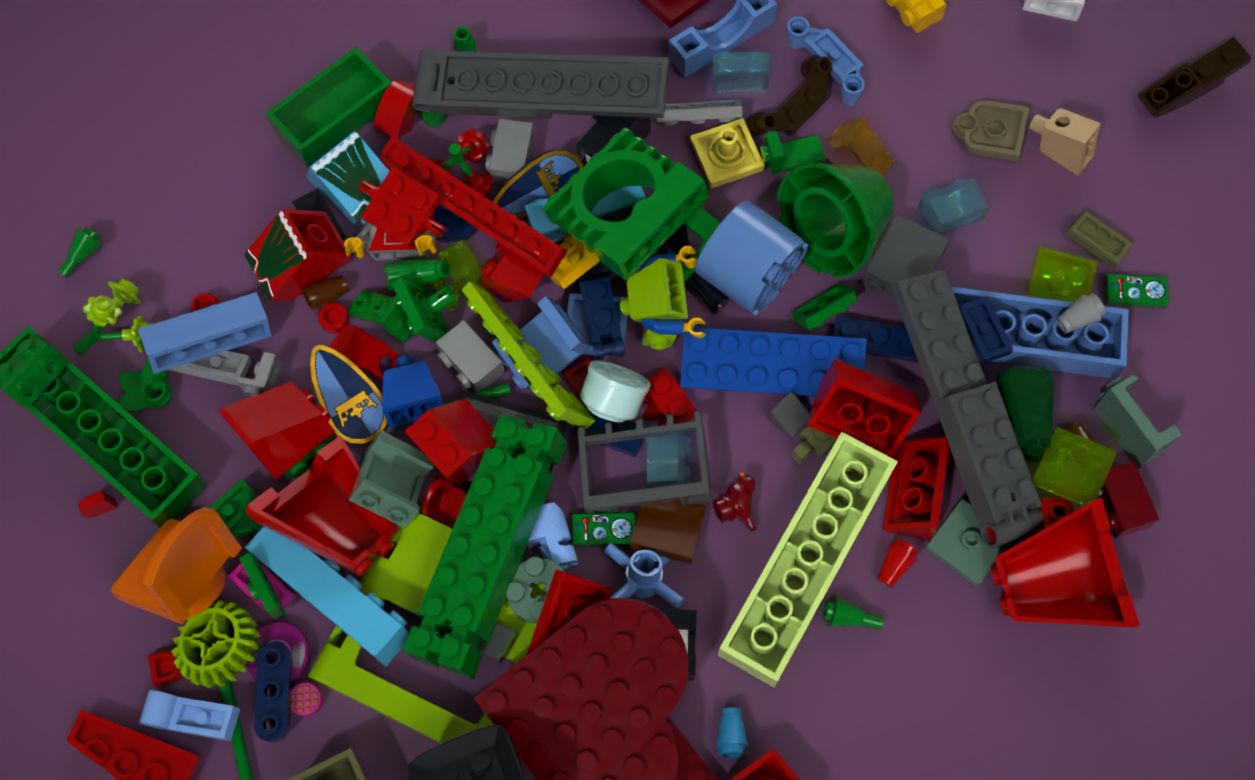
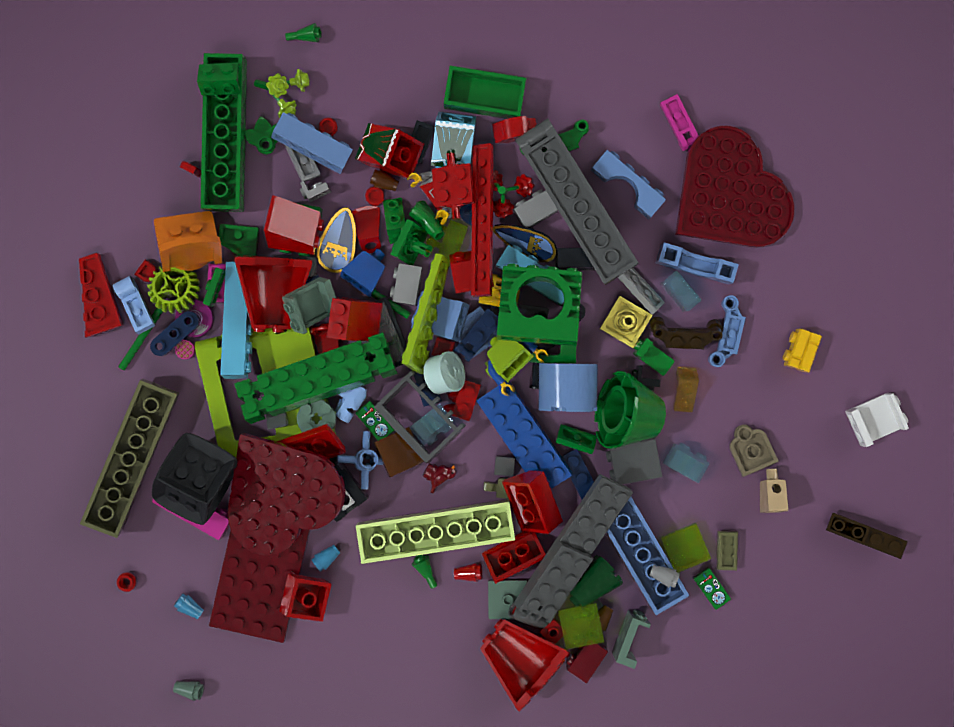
camera: 50 degrees right, 20 degrees up
dark blue plate [959,296,1013,364] -> none
none -> medium blue arch [590,150,666,220]

